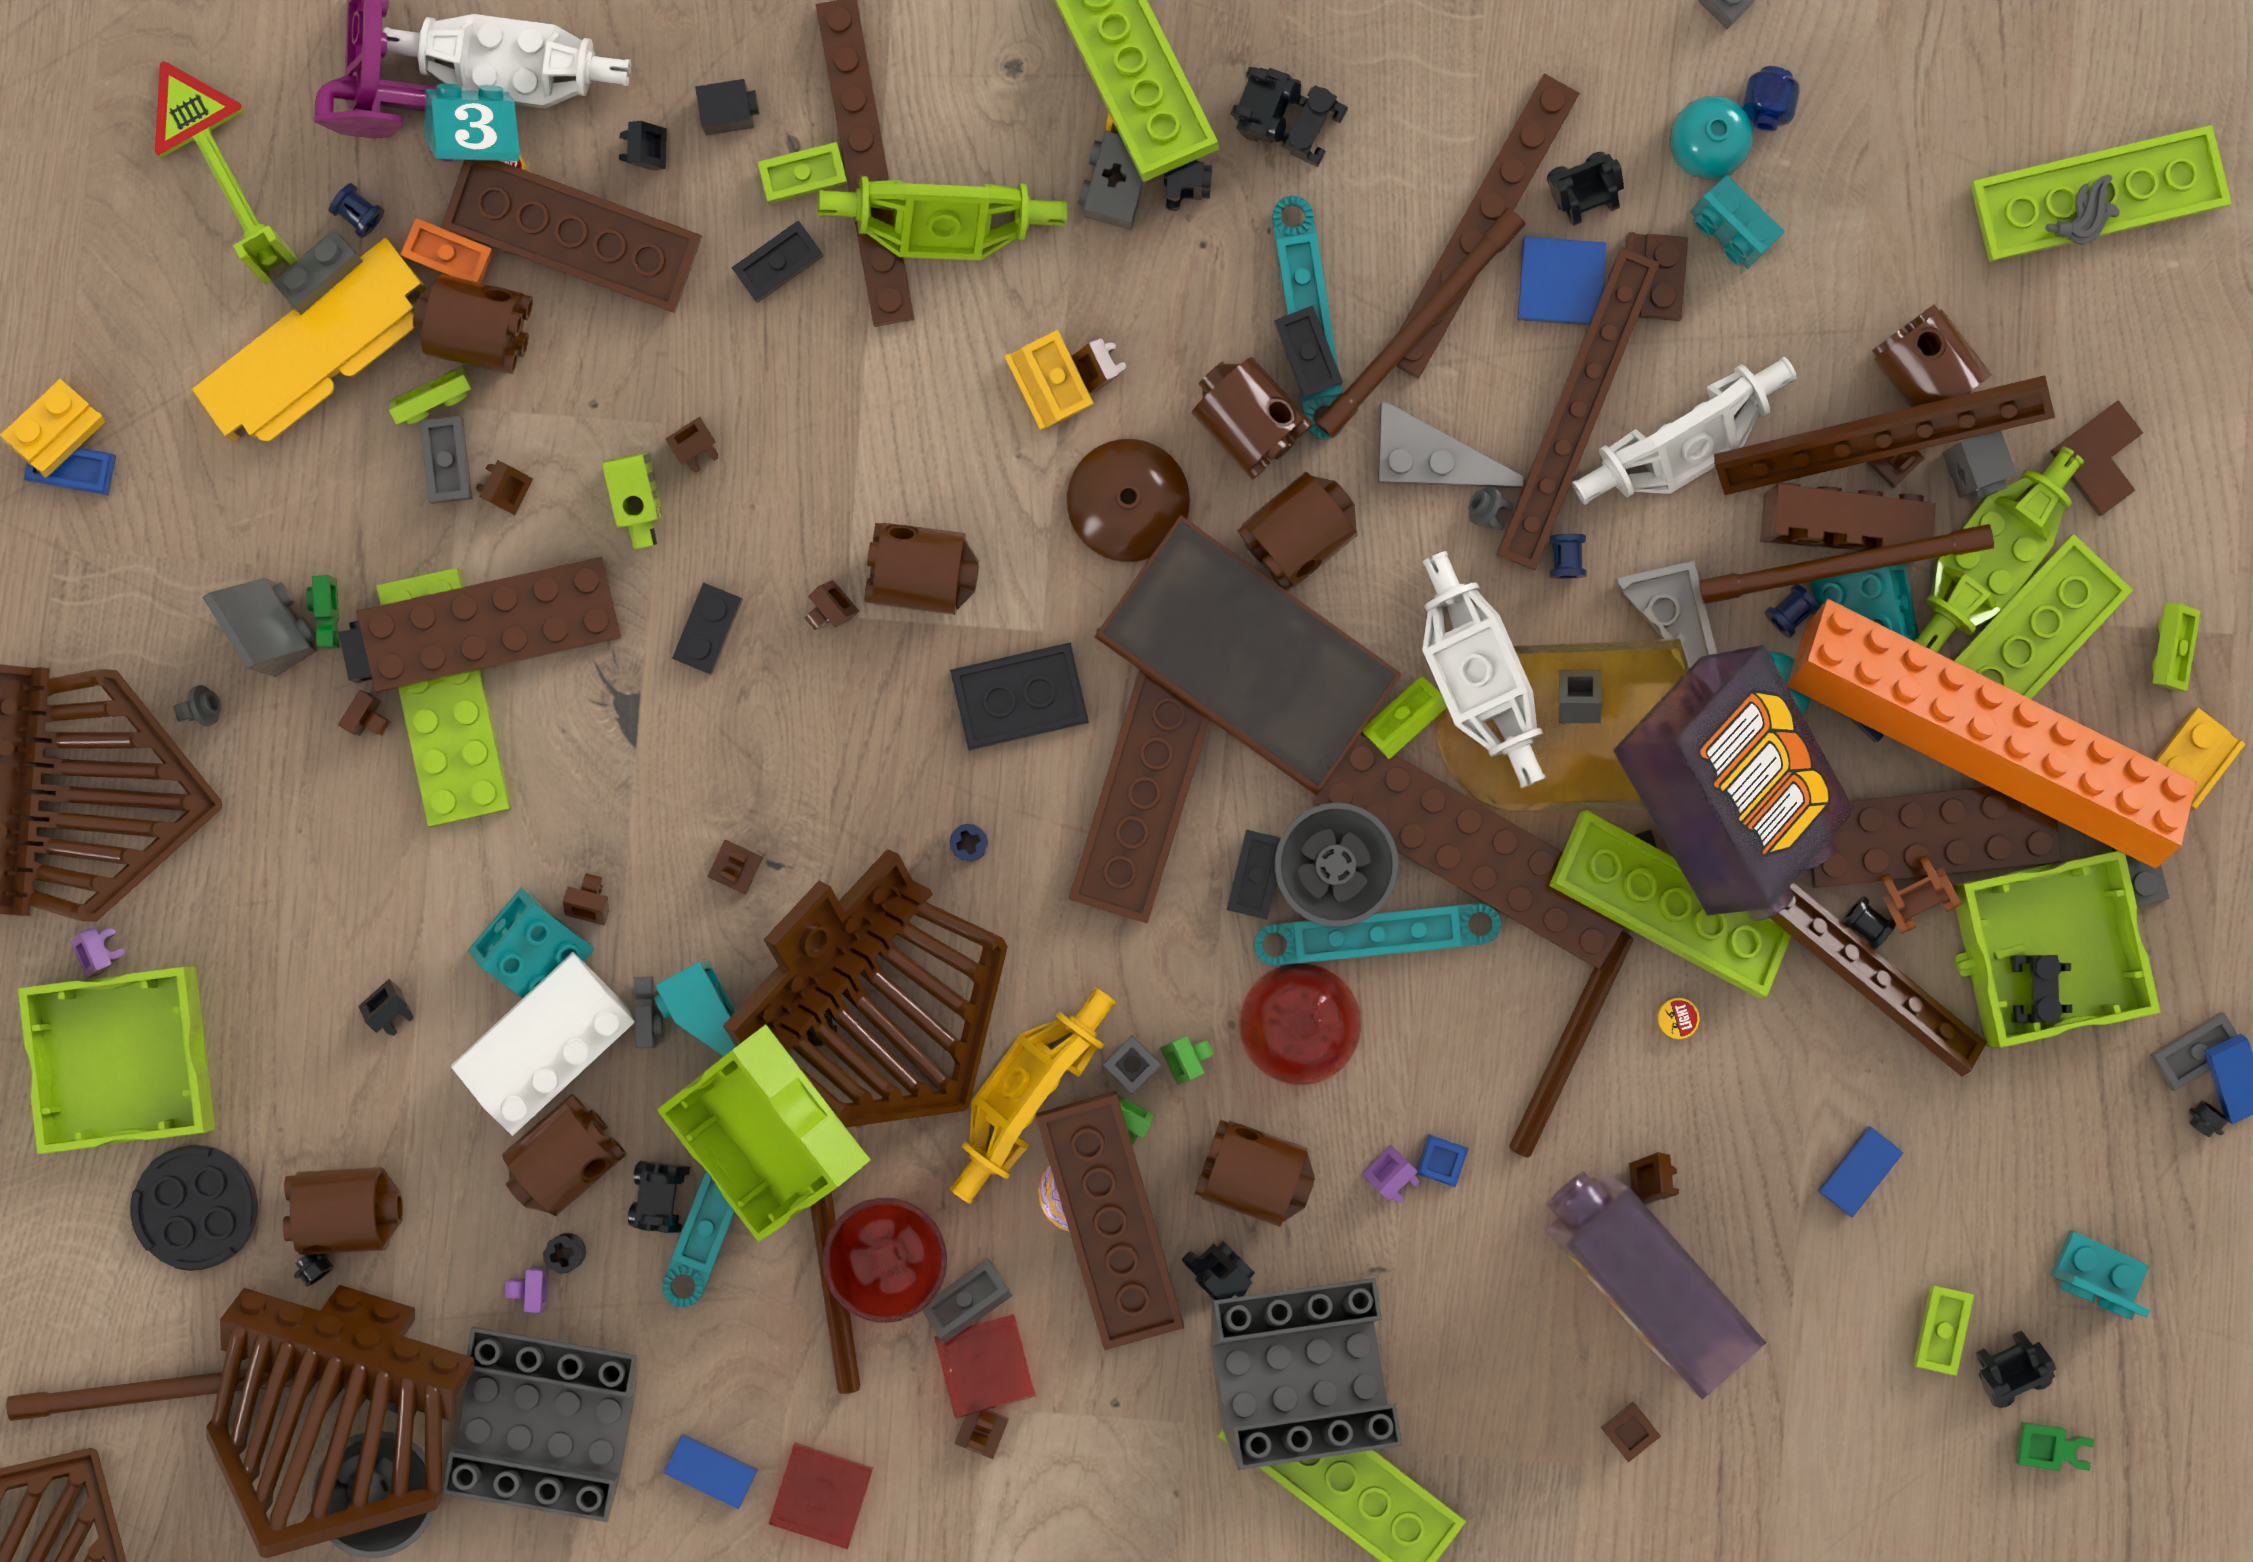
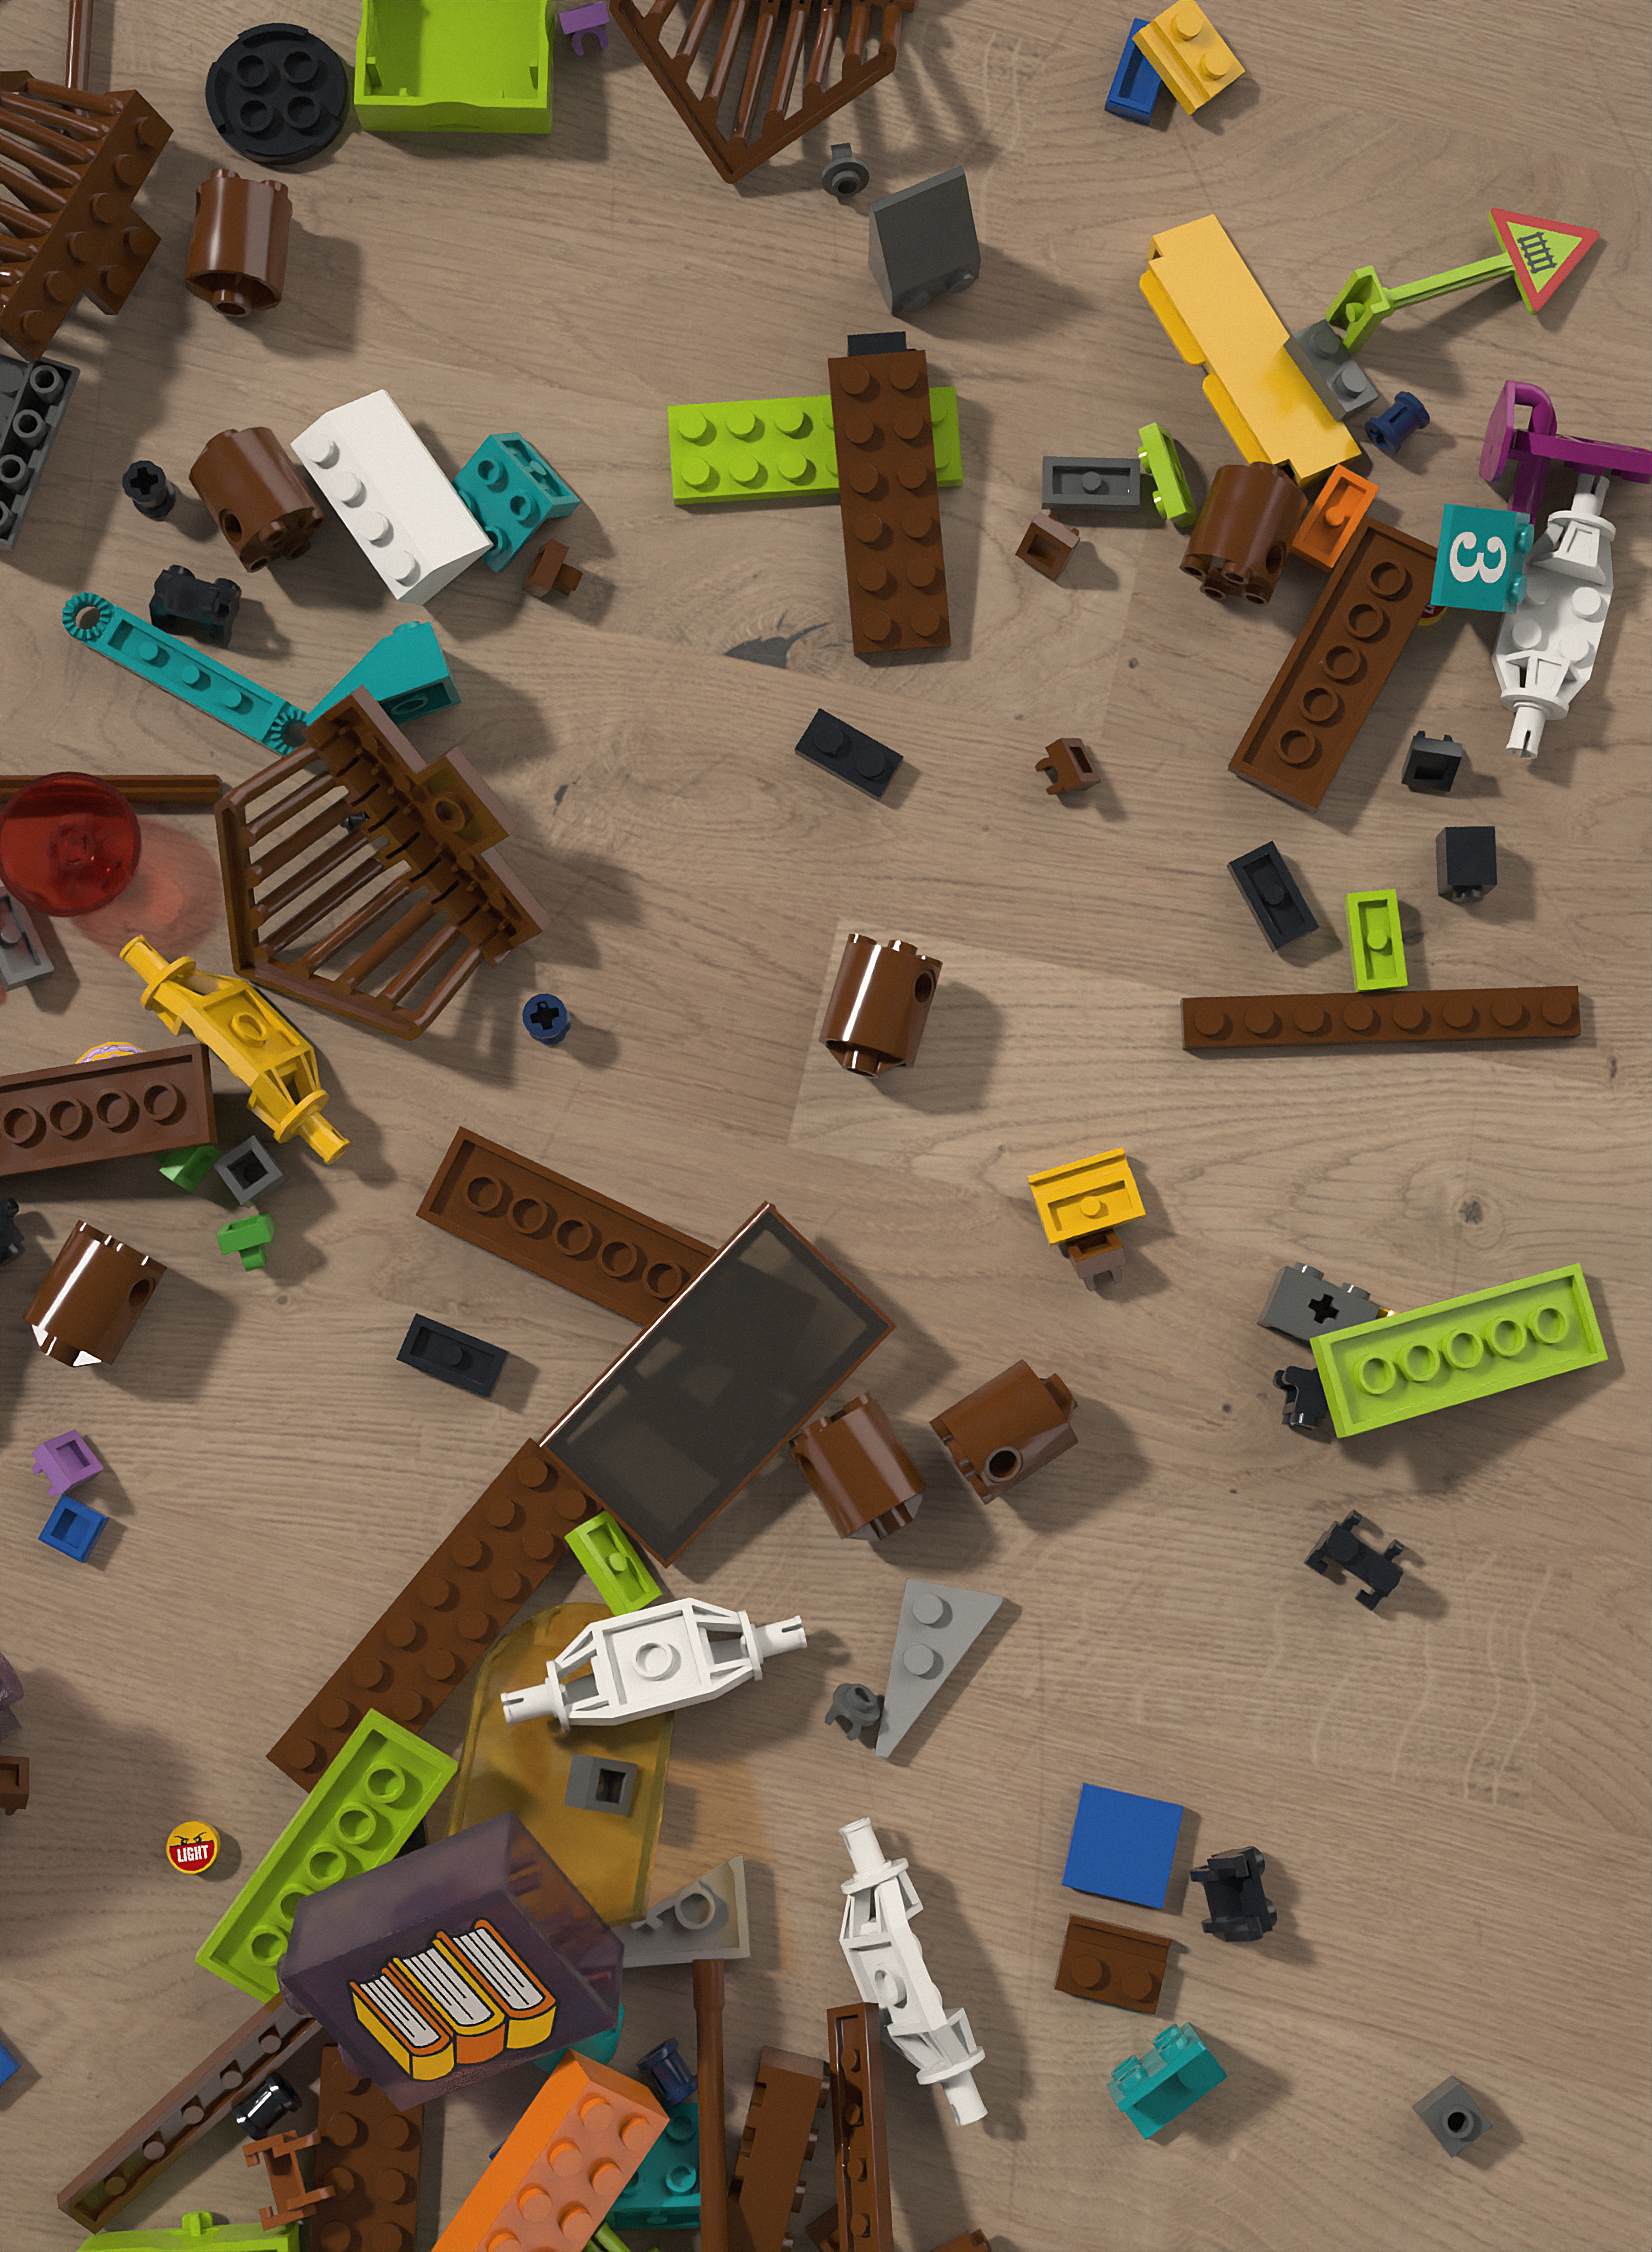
camera: 105 degrees right, 5 degrees down
black plate [294,1254,334,1287] -> none
green plate [306,575,340,649] -> none
reddish brown tile [338,690,391,736] -> none
black tile [358,979,413,1036] -> none
medium lavender tile [505,1266,549,1313] -> none
lime torso [602,452,662,549] -> none
dark grey plate [634,976,663,1048] -> none
lime tile [657,1025,870,1242] -> none
reddish brown tile [707,840,764,894] -> none
reddish brown tile [804,580,859,630] -> none
lime plate [818,176,1067,260] -> none
black tile [950,642,1089,751] -> none
reddish brown dish [1067,439,1190,562] -> none
black piece [1230,67,1301,143] -> none
clear red piece [1239,963,1361,1085] -> none
teal plate [1254,903,1501,966] -> none
teal plate [1272,195,1343,440] -> none
black plate [1274,305,1343,399] -> none
dark grey piece [1275,803,1399,927] -> none
reddish brown piece [1315,208,1526,438] -> none
reddish brown plate [1396,73,1580,379] -> none
reddish brown plate [1496,247,1660,570] -> none
reddish brown axle [1509,932,1633,1158] -> none
dark blue bush [1550,534,1587,579] -> none
teal cylinder [1670,96,1753,180] -> none
clear blue head [1742,66,1800,131] -> none

